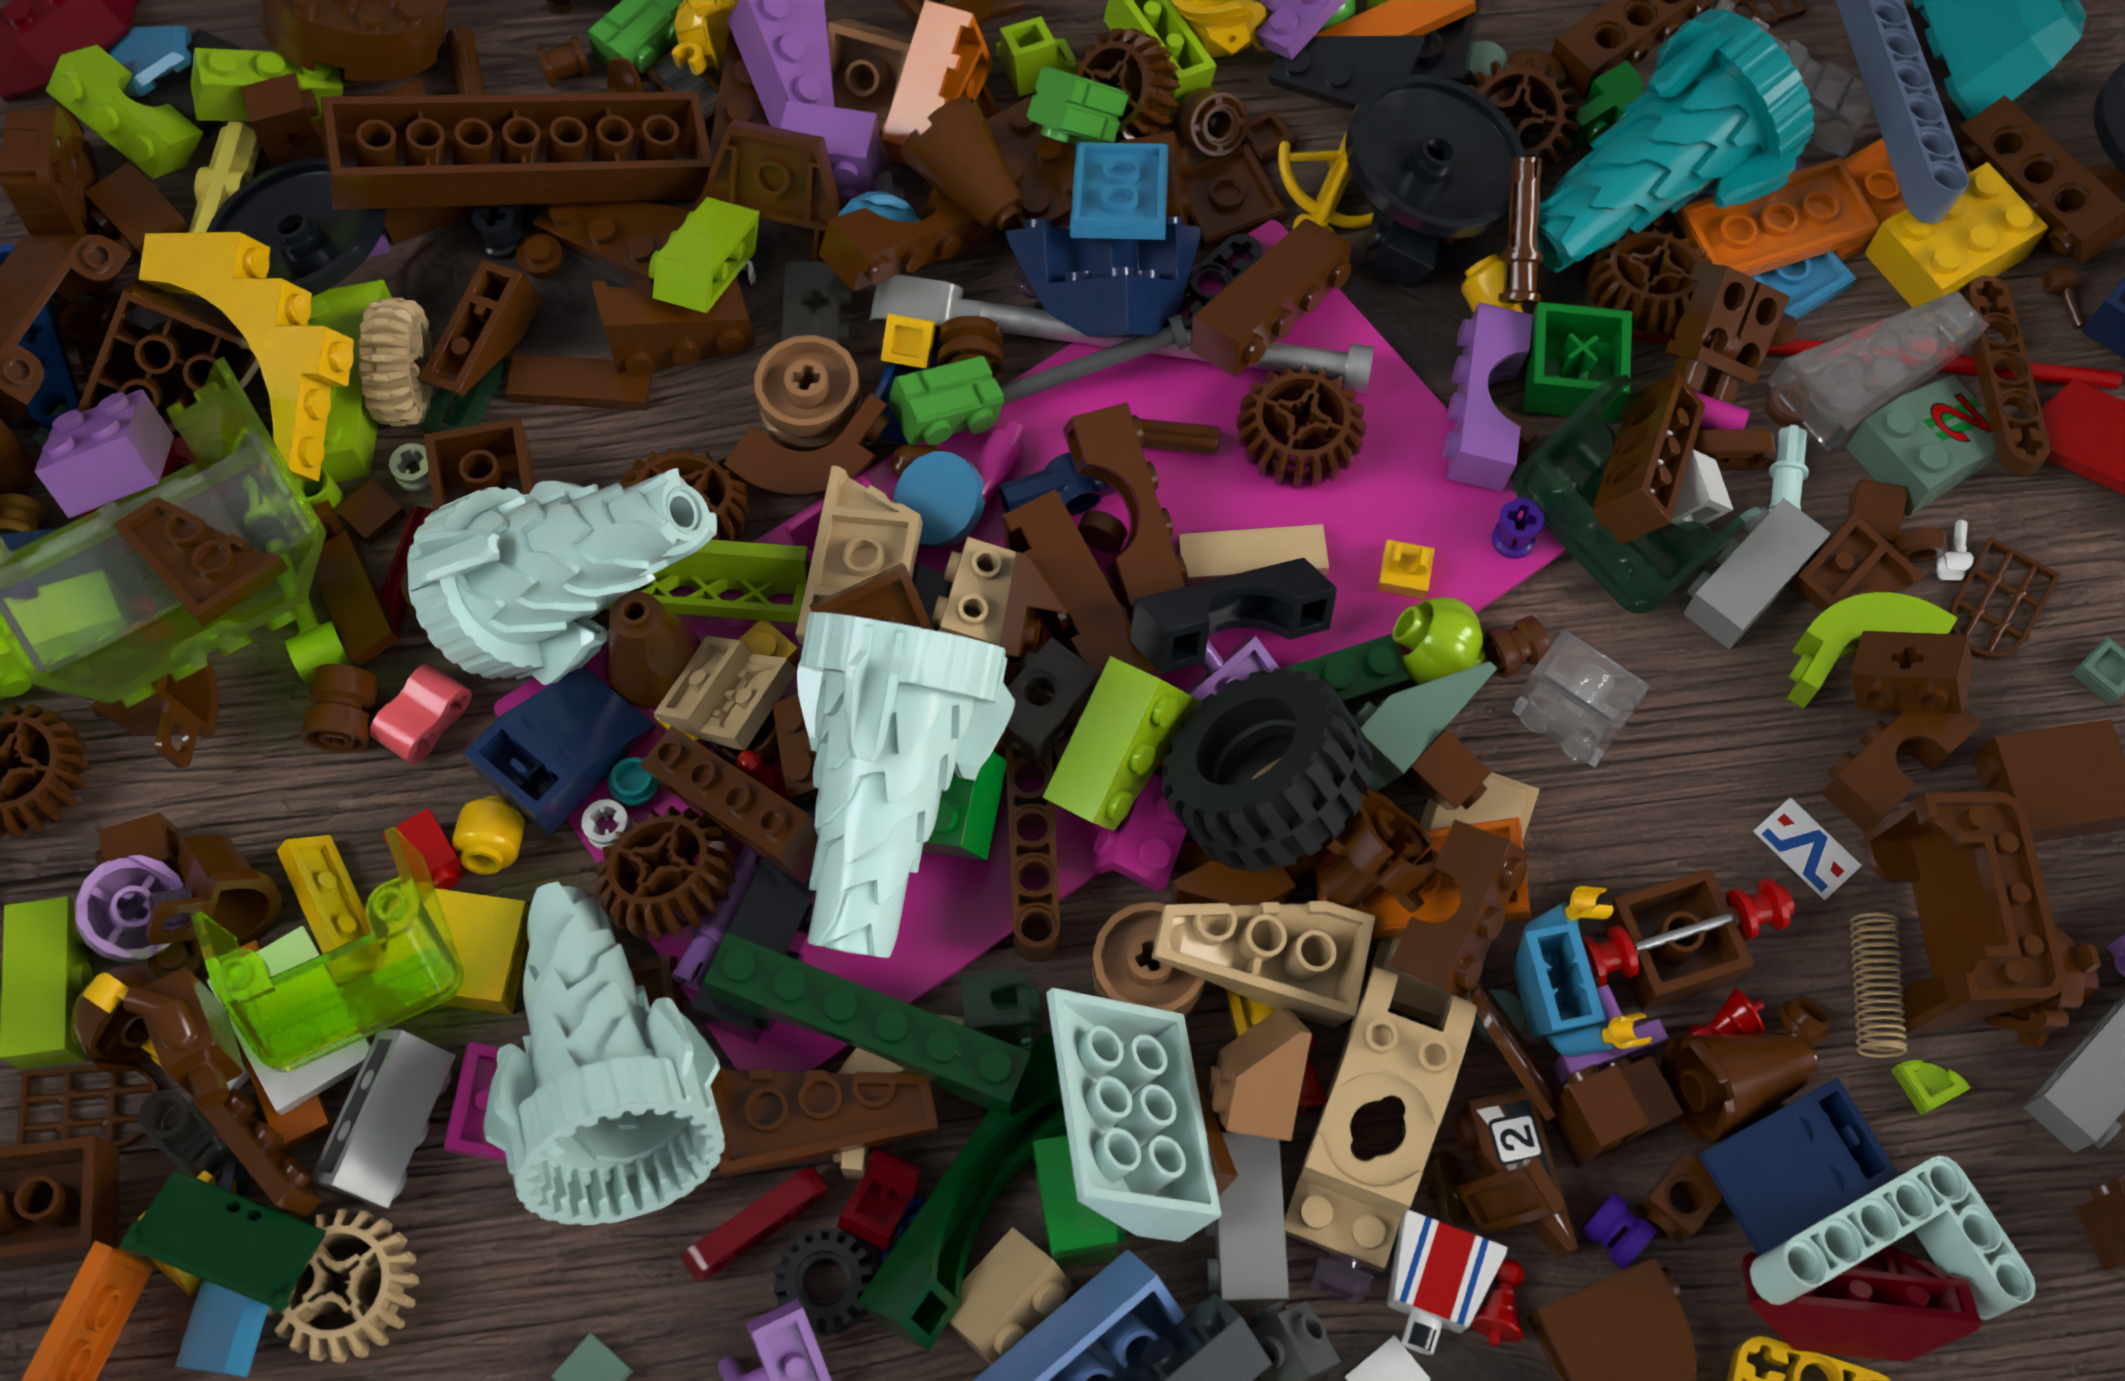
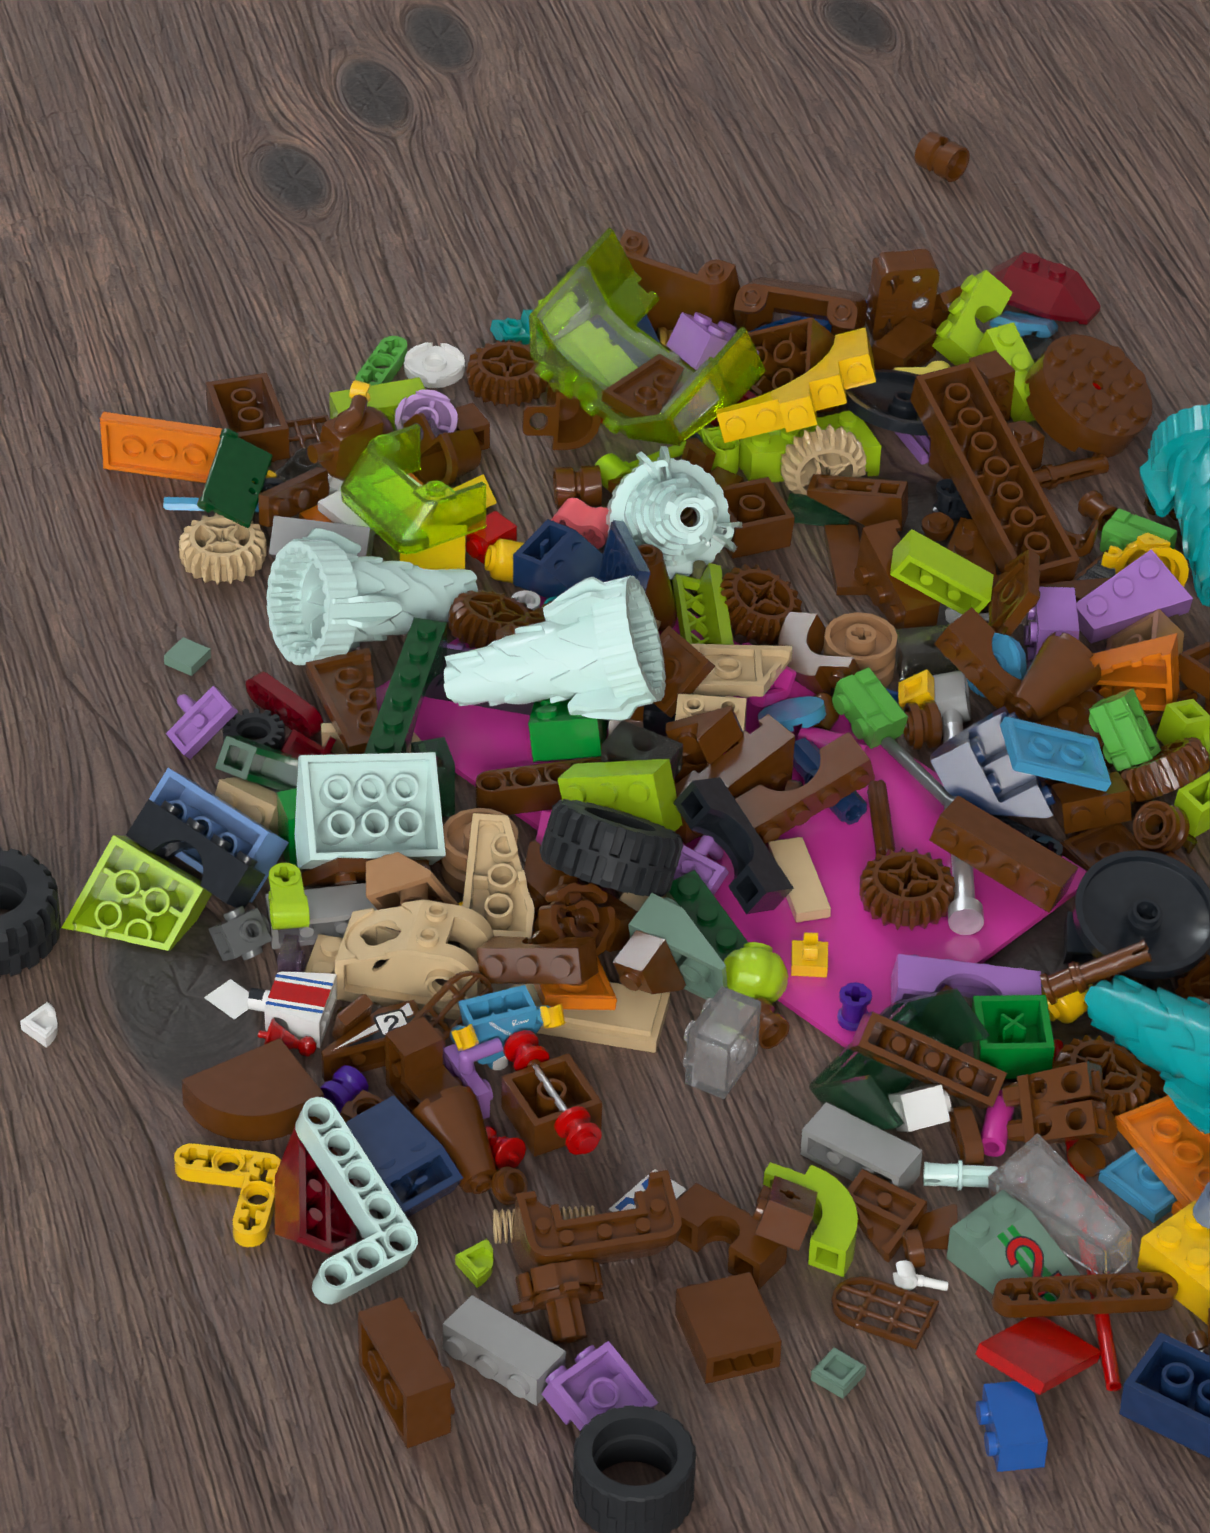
camera: 80 degrees right, 25 degrees down
none -> lime piece [268,863,310,930]
none -> dark blue tile [597,520,650,592]

